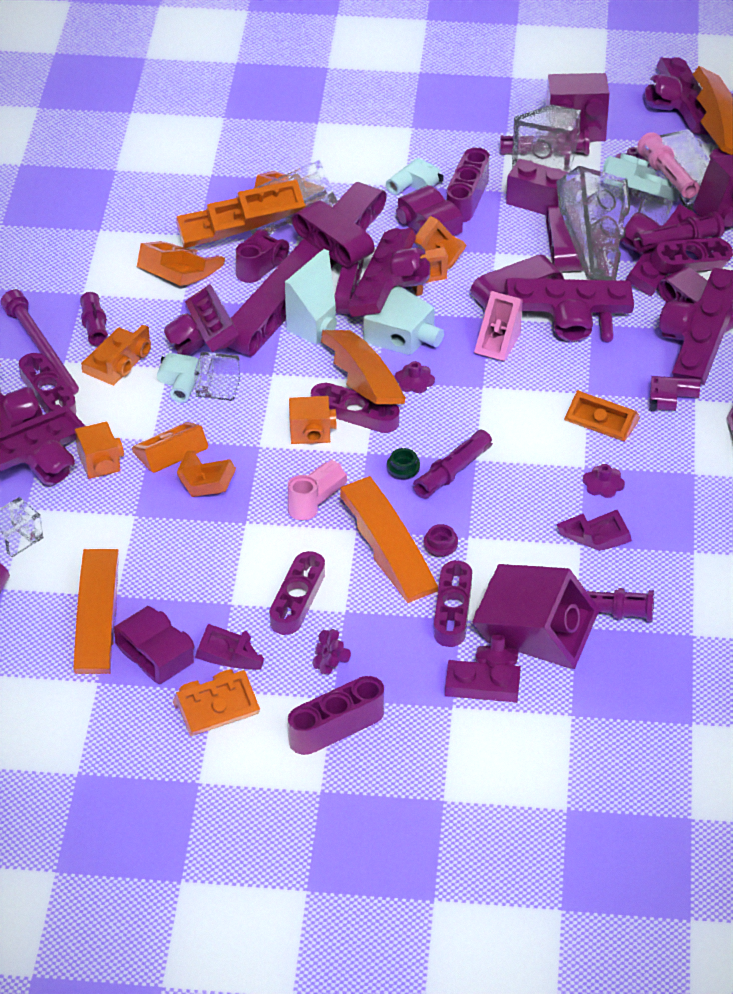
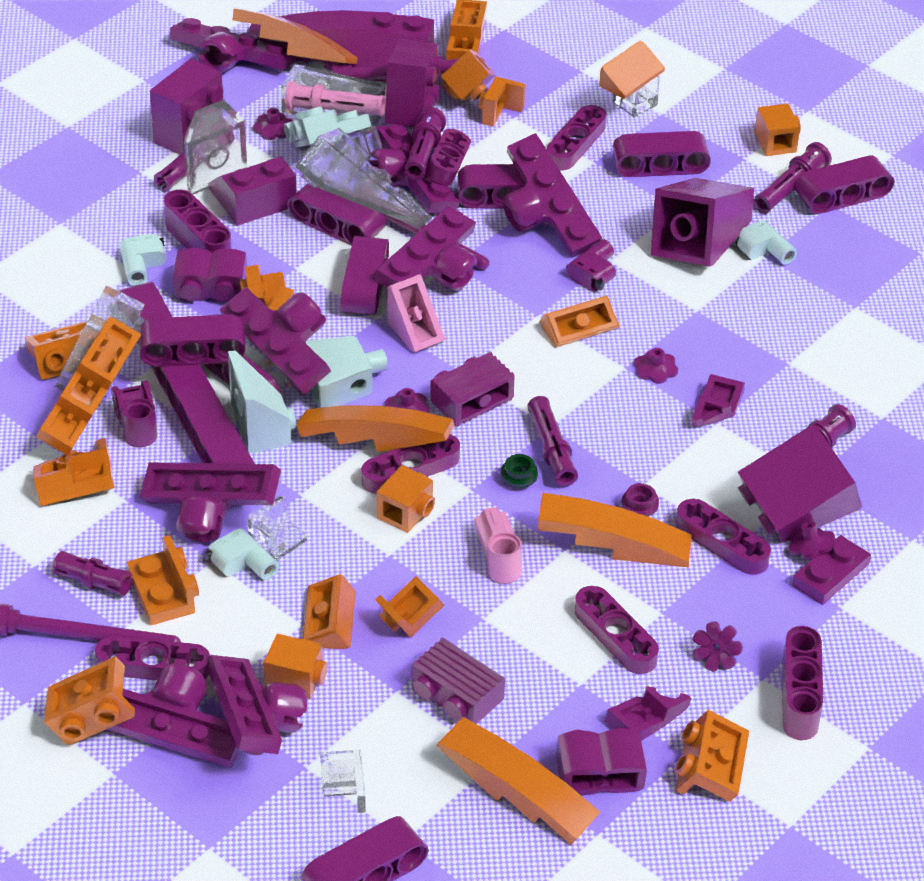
camera: 55 degrees left, 0 degrees up
none -> magenta brick [412,637,505,724]
none -> magenta brick [430,351,515,427]

